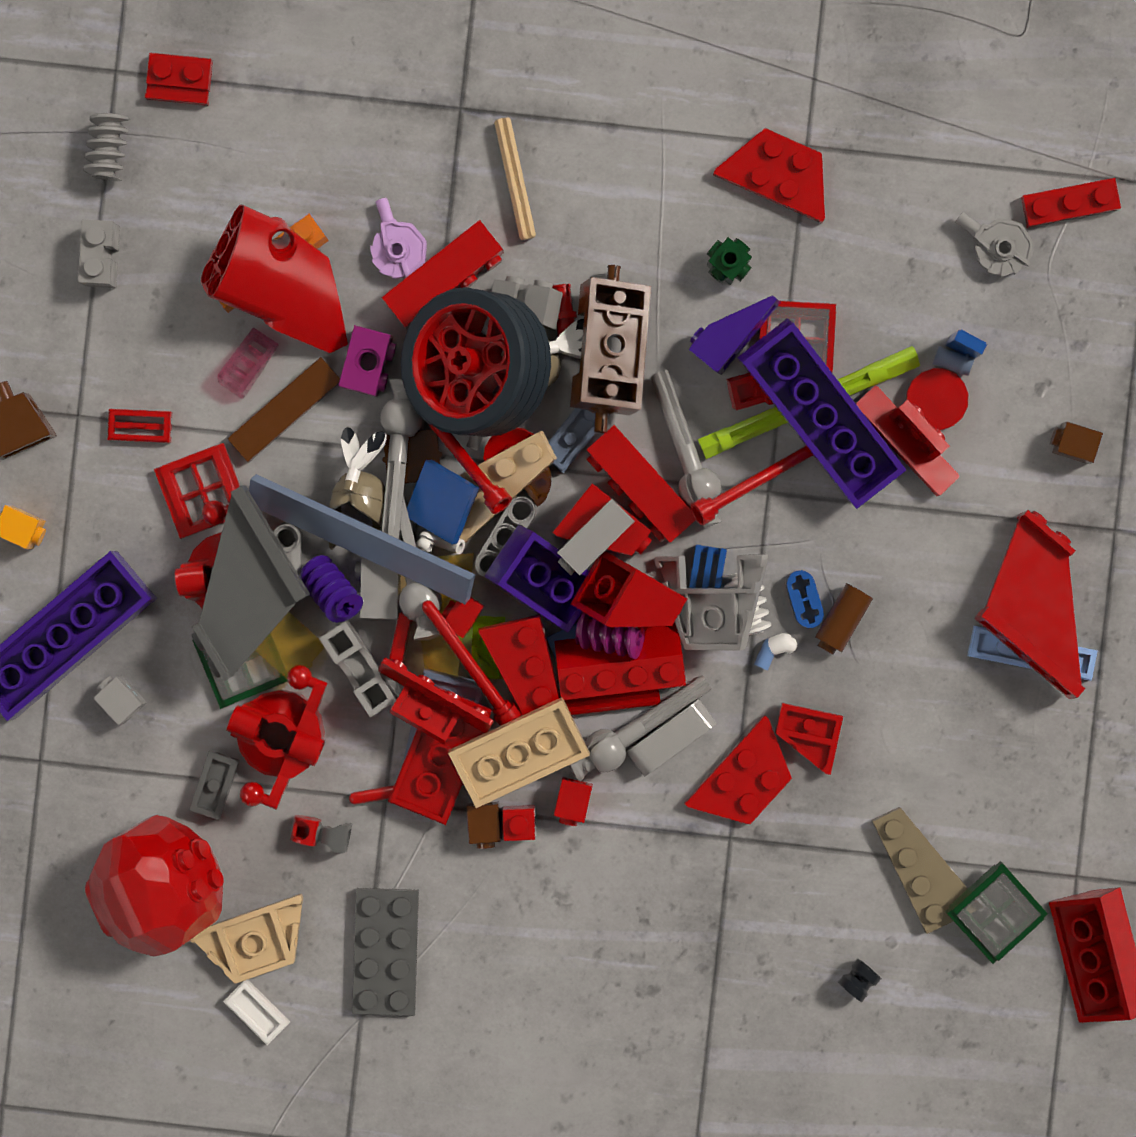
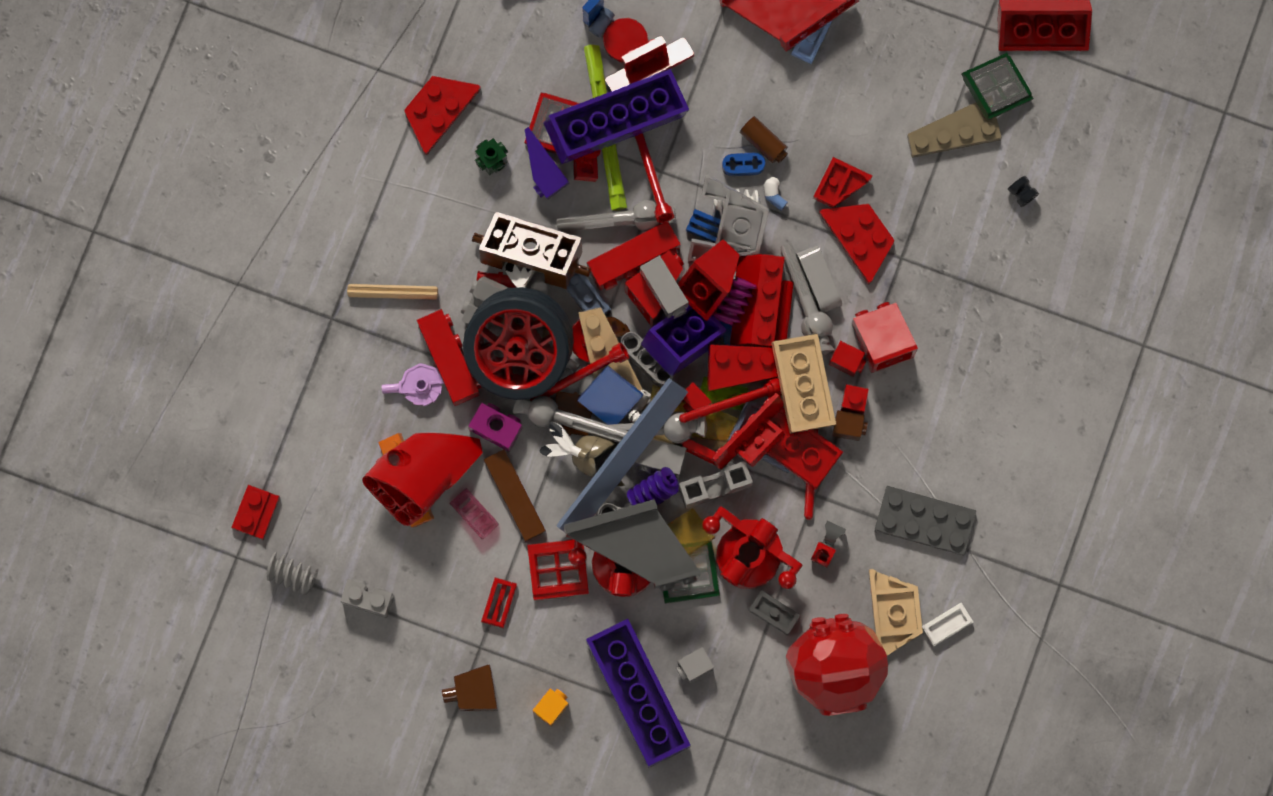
camera: 85 degrees left, 10 degrees down
none -> slope [852,302,918,373]

